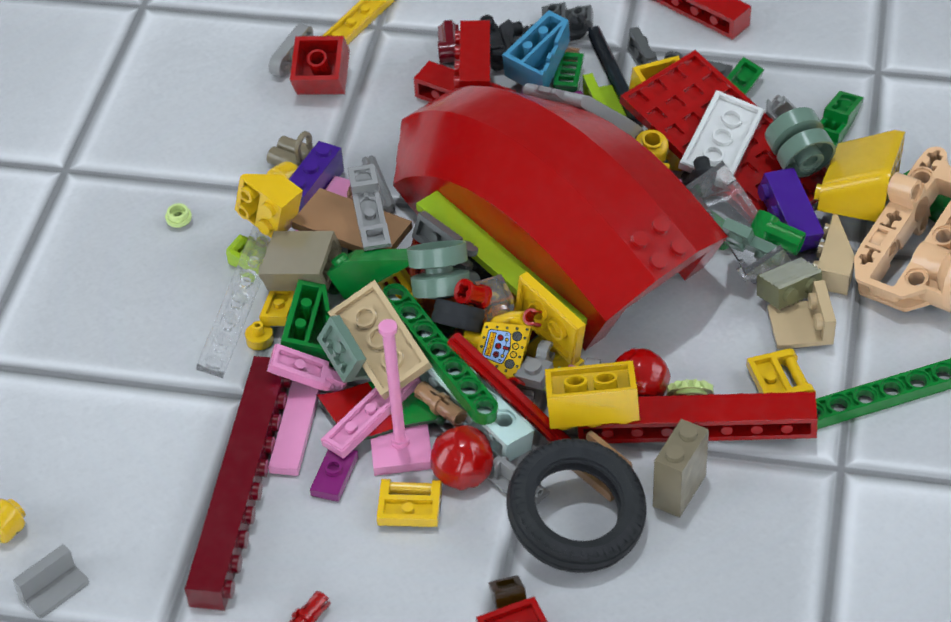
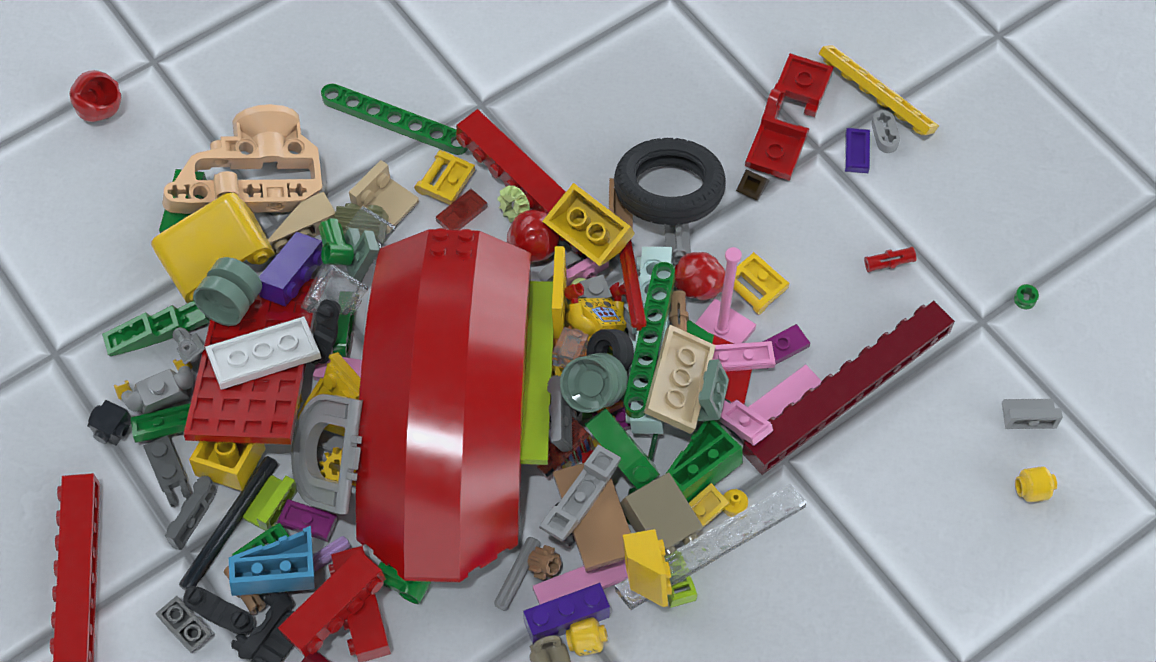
camera: 140 degrees left, 15 degrees up
red bush [454,279,492,309] -> none
yellow head [636,130,668,163] -> none
dark tan brick [653,419,709,518] -> none
none -> black brick [87,399,131,446]
none -> light grey torso [114,359,193,414]
none -> clear red plate [436,188,488,230]

